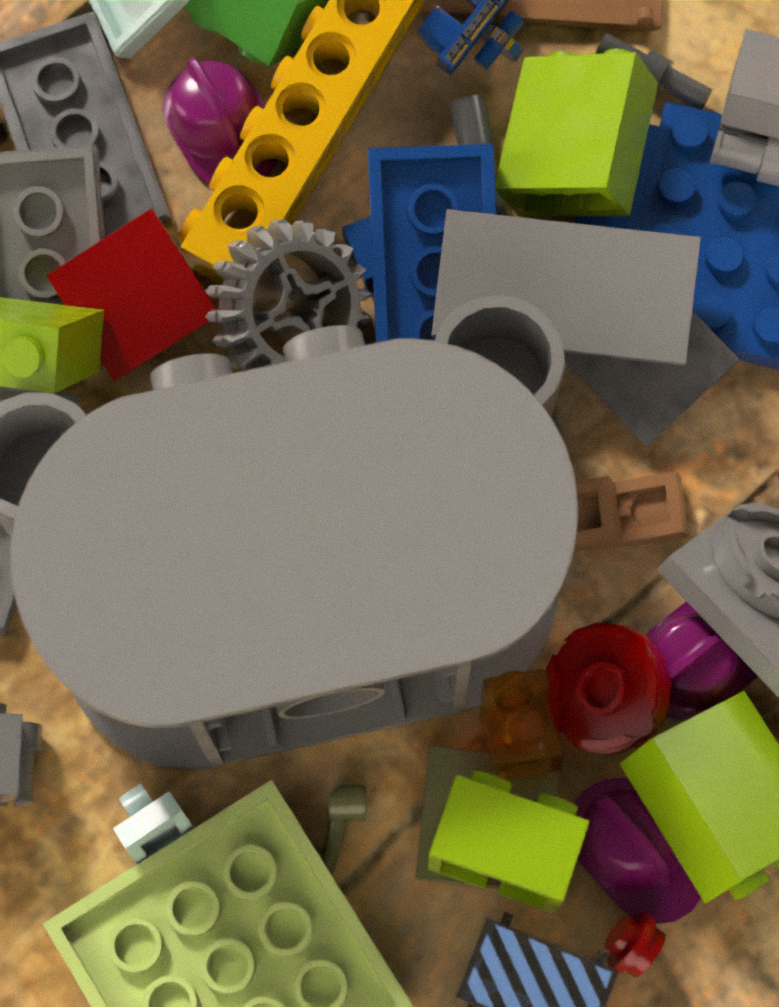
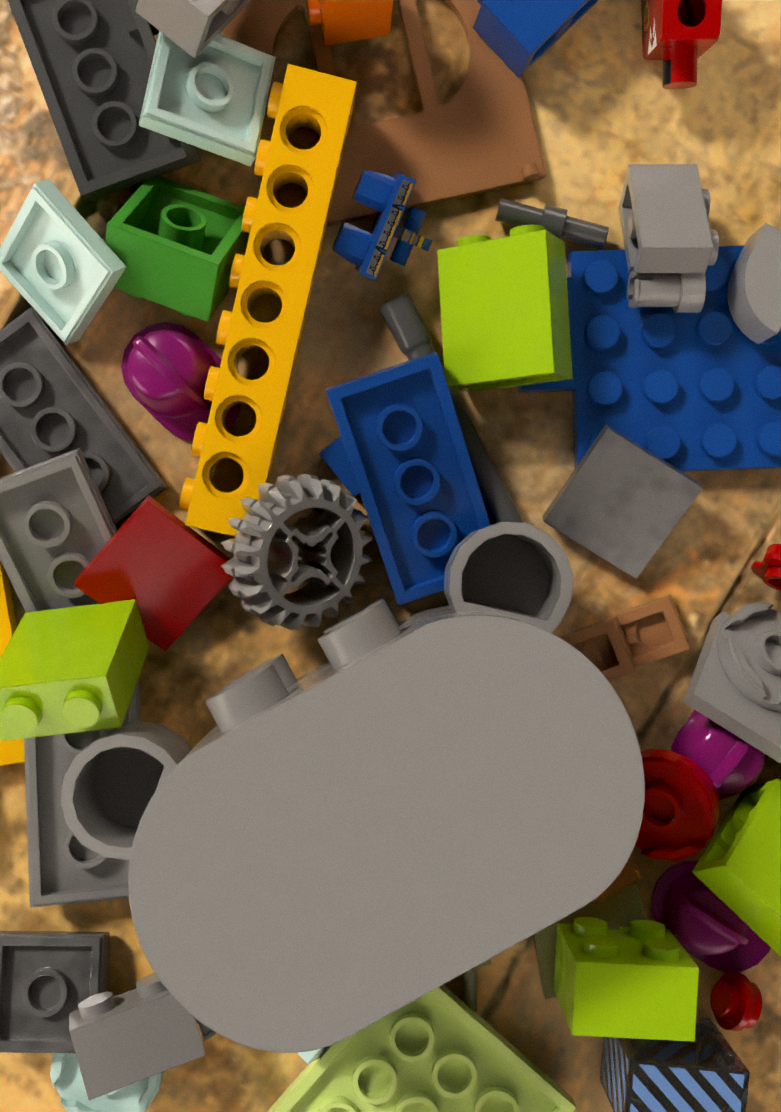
camera: 15 degrees left, 15 degrees up
light grey tile [431,209,701,366] -> none

